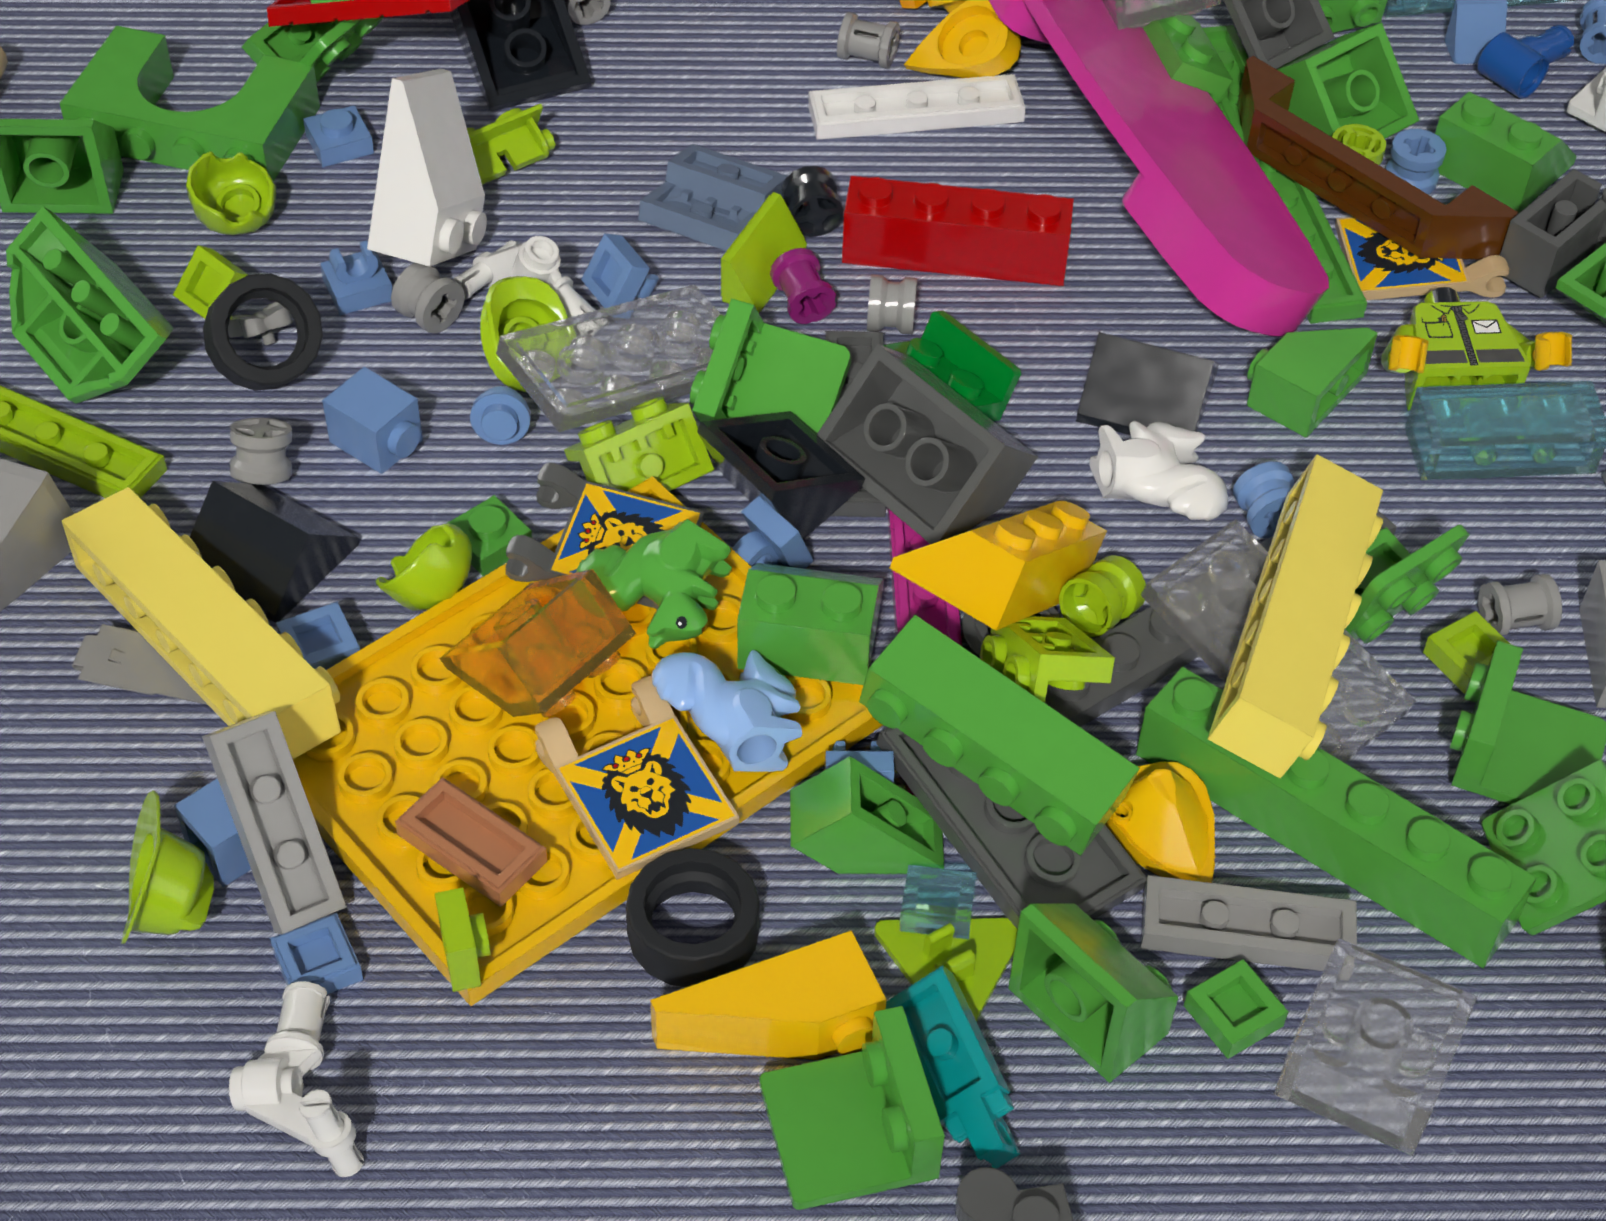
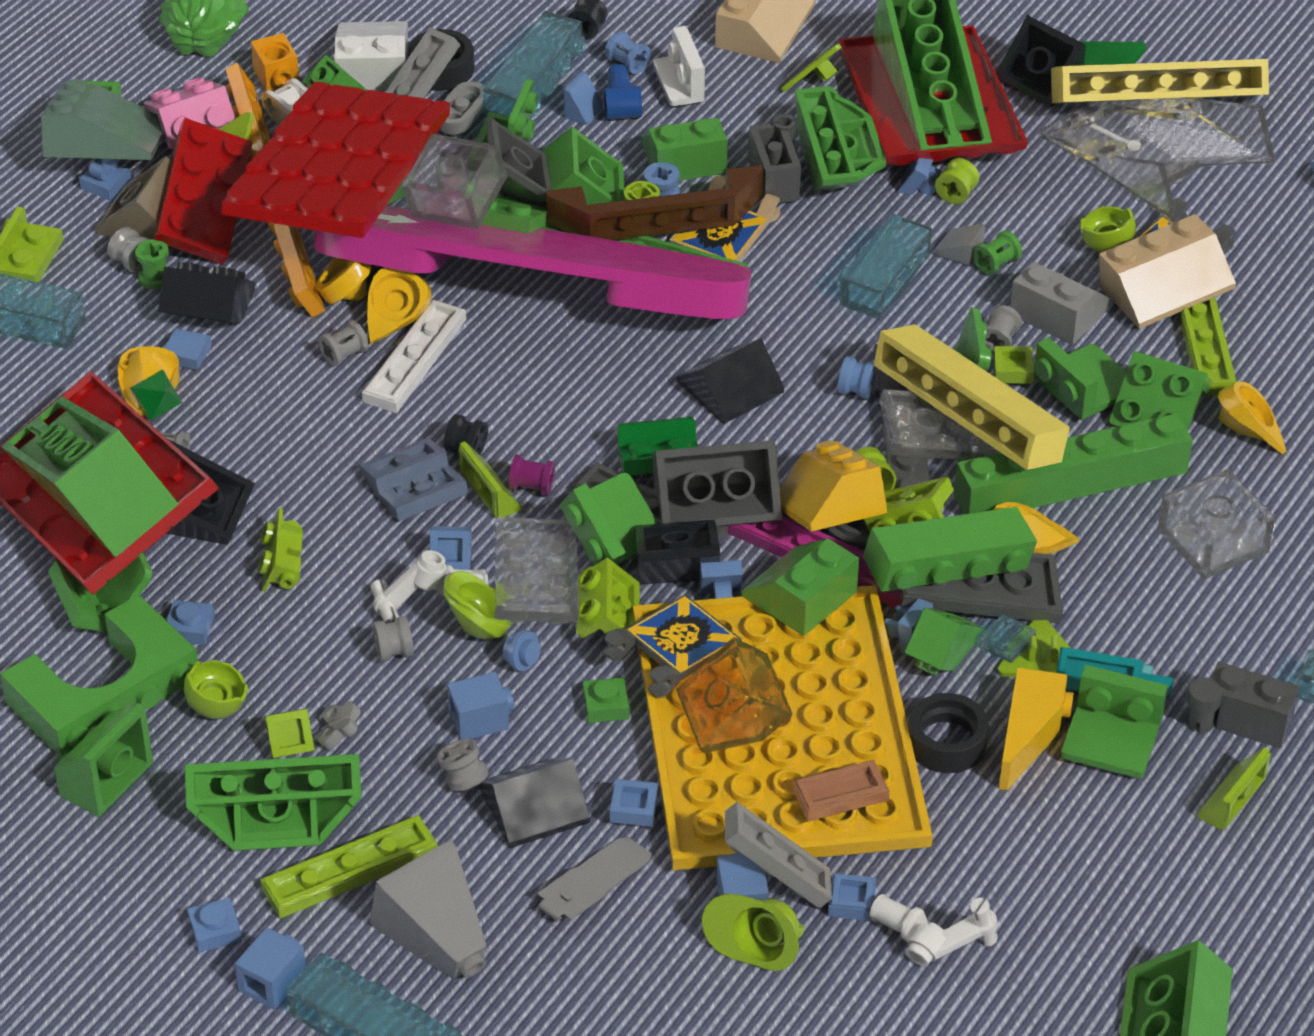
camera: 55 degrees left, 5 degrees down
light yellow brick [61,487,341,759] -> none
black tyre [203,273,323,391] -> none
medium blue tile [320,240,393,315] -> none
white slope [367,69,487,267] -> none
lime hair [375,523,472,611] -> none
lime plate [434,888,491,992] -> none
flag [535,676,739,880] -> none
bright green animal [575,519,732,649] -> none
light blue animal [652,650,802,772] -> none
red brick [842,176,1074,286] -> none
light grey wheel [867,274,917,335] -> none
bright green slope [1008,903,1178,1083] -> none
white animal [1090,421,1228,521] -> none
light grey plate [1141,875,1357,975] -> none
bright green plate [1184,959,1289,1059] -> none
bright green slope [1247,327,1378,438] -> none
torso [1381,287,1572,410] -> none

